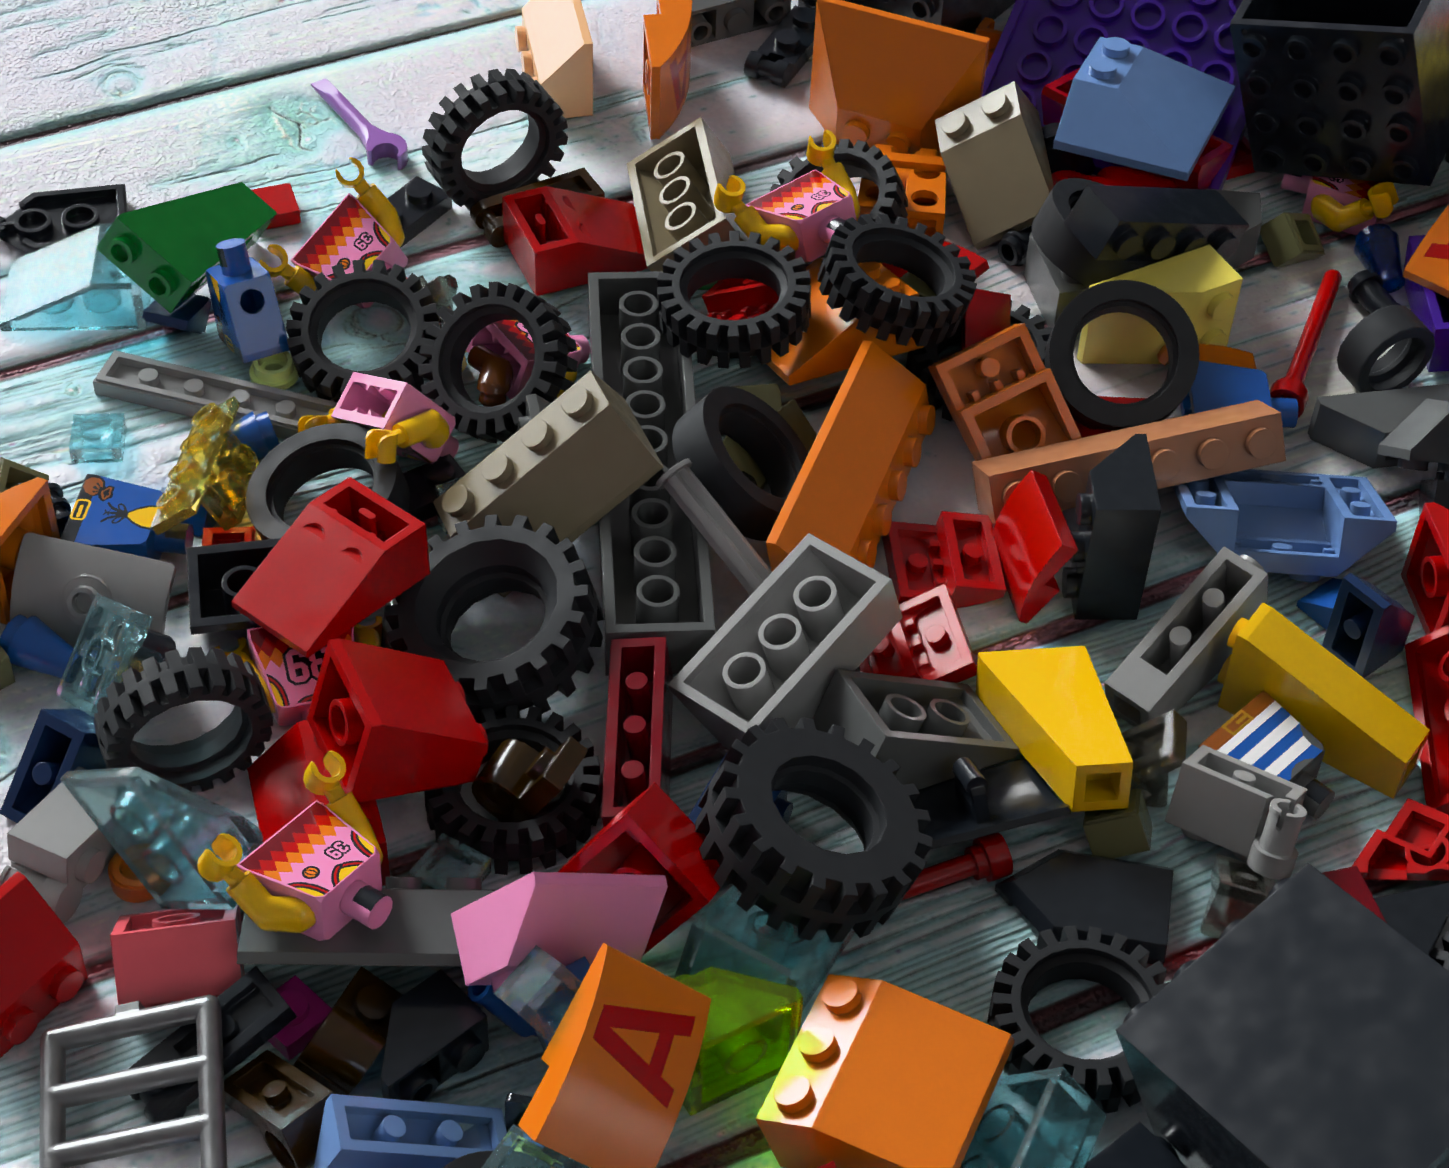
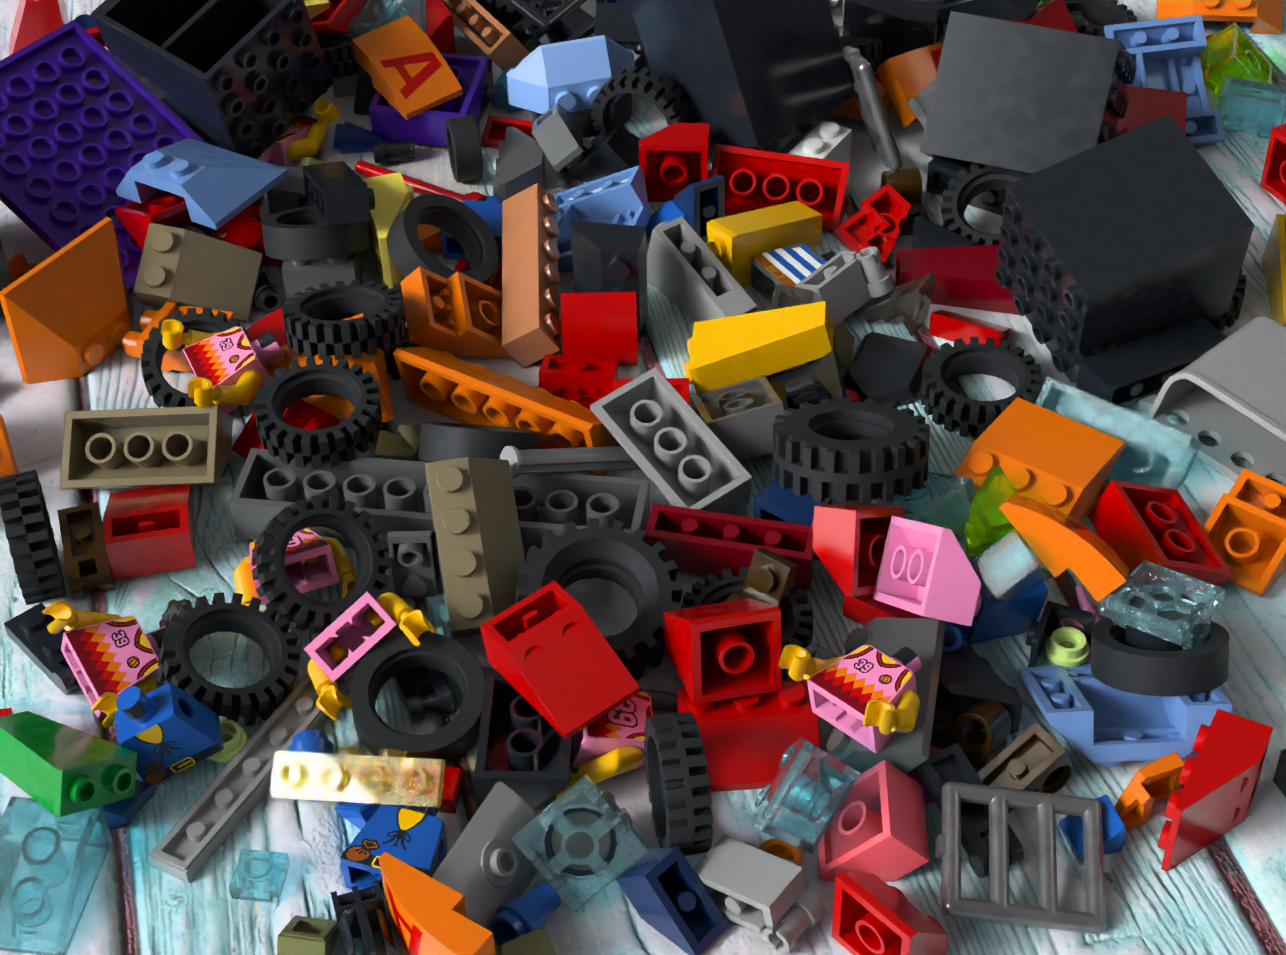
camera: 75 degrees left, 5 degrees down
reddish brown arm [467,345,513,407] -> none

